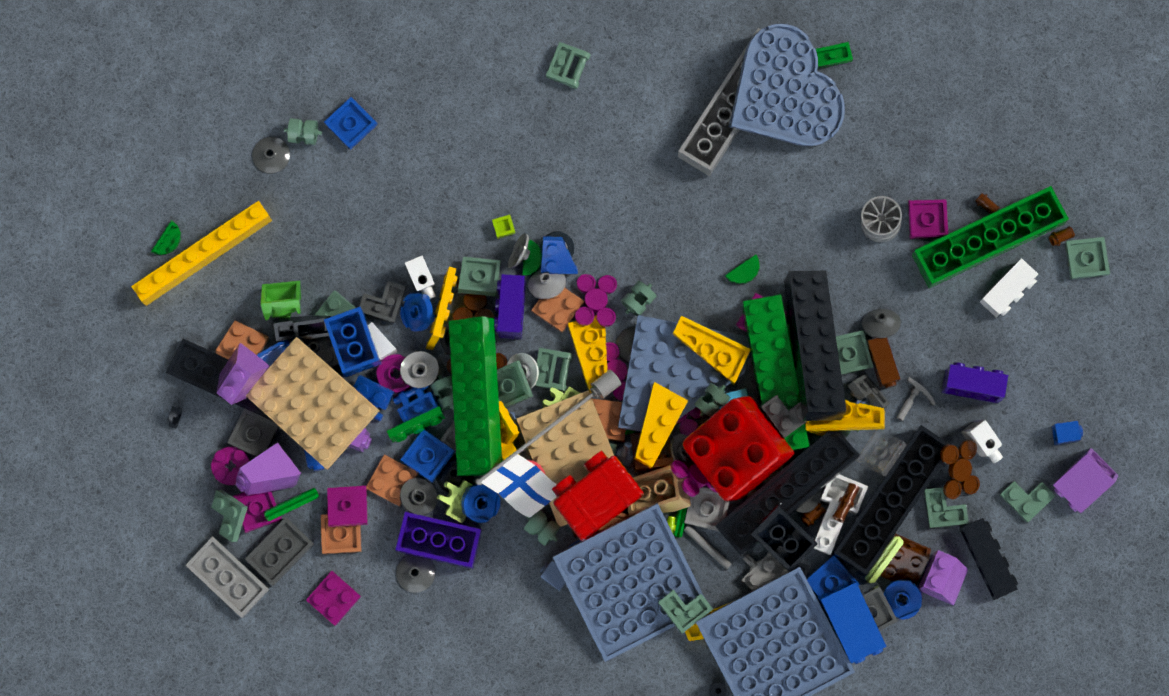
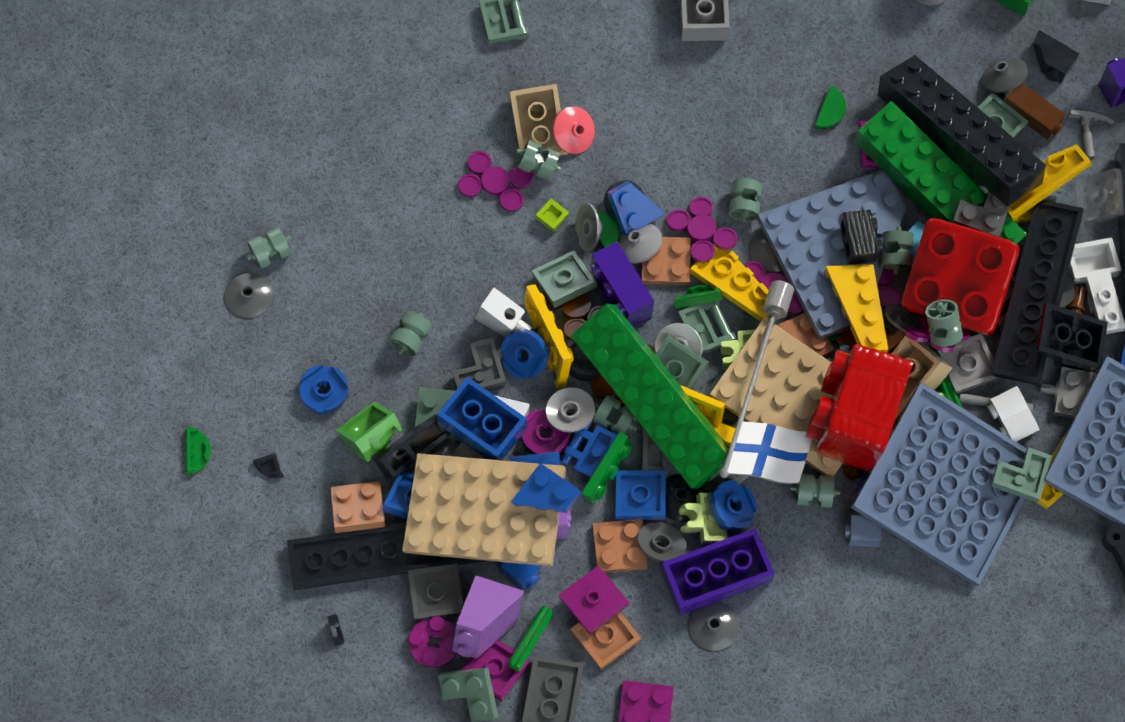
camera: 40 degrees left, 10 degrees down
yellow brick [131,200,272,306] -> none
medium lavender slope [216,343,270,405] -> none
blue plate [324,97,378,150] -> none
yellow wing [672,316,751,384] -> none
reddish brown pin [832,483,860,523] -> none
dark grey plate [848,374,890,408] -> none
none -> black tile [252,453,284,478]
none -> blue plate [299,365,348,415]
none -> sand green wheel [389,311,432,356]
none -> magenta piece [458,151,533,212]
none -> tan slope [509,84,568,156]
none -> blue wing [511,463,582,513]
none -> sand green wheel [516,139,561,181]
none -> coral dish [553,107,595,154]
none -> green tile [674,284,723,309]
none -> black brick [839,209,883,264]
none -> sand green wheel [925,300,963,347]
none -> white brick [987,386,1040,442]
none -> black slope [1033,30,1080,84]

